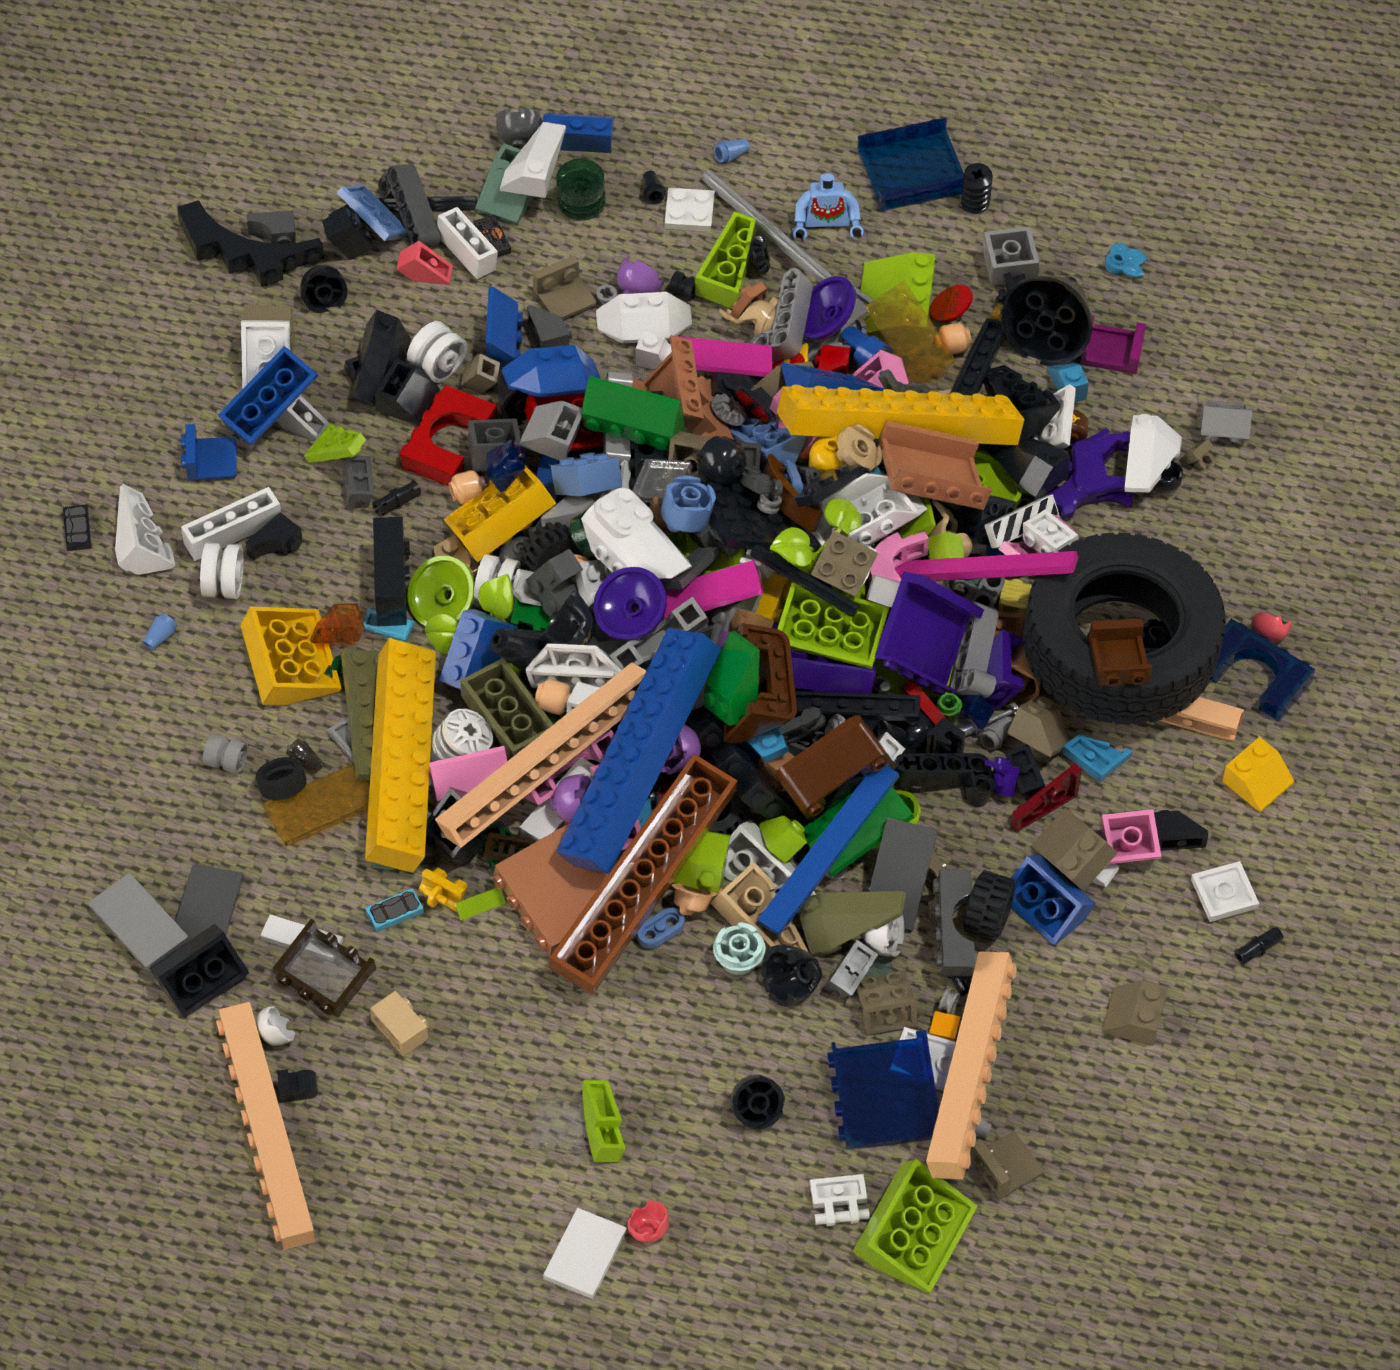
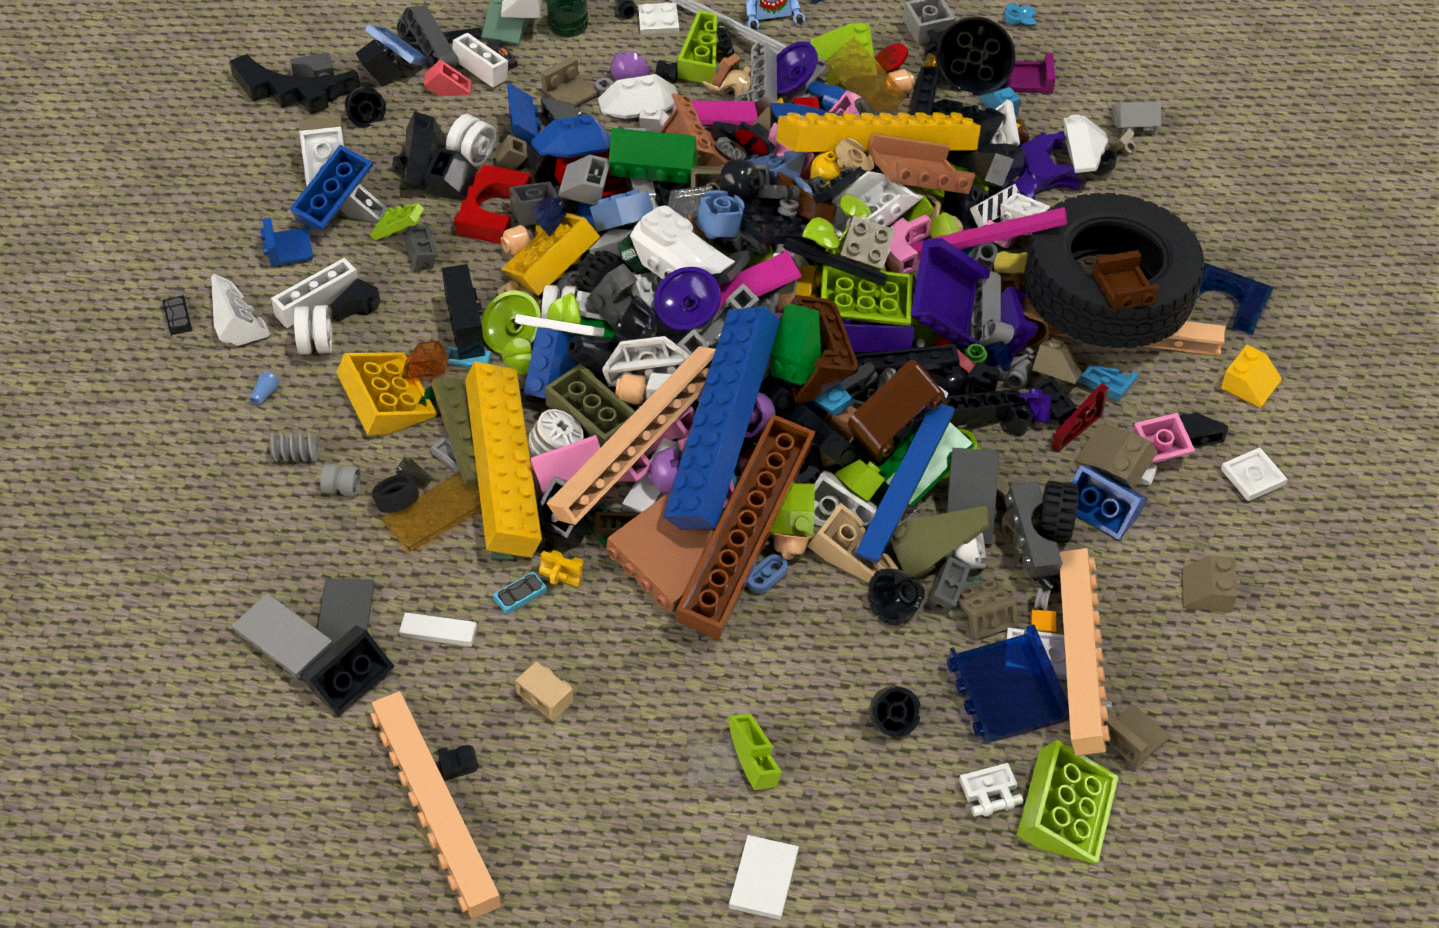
camera: 10 degrees left, 5 degrees down
white hair [257,1006,295,1046] -> none
window [273,919,376,1017] -> none
black pin [372,480,421,516] -> none
lime sticker [455,888,506,921] -> none
coral hair [628,1200,669,1243] -> none
light aqua cone [713,922,766,975] -> none
light grey slope [866,574,900,608] -> none
black axle [1234,927,1283,965] -> none
coral hair [1251,612,1292,643] -> none
none -> light grey piece [270,432,320,462]
none -> white tile [515,314,604,337]

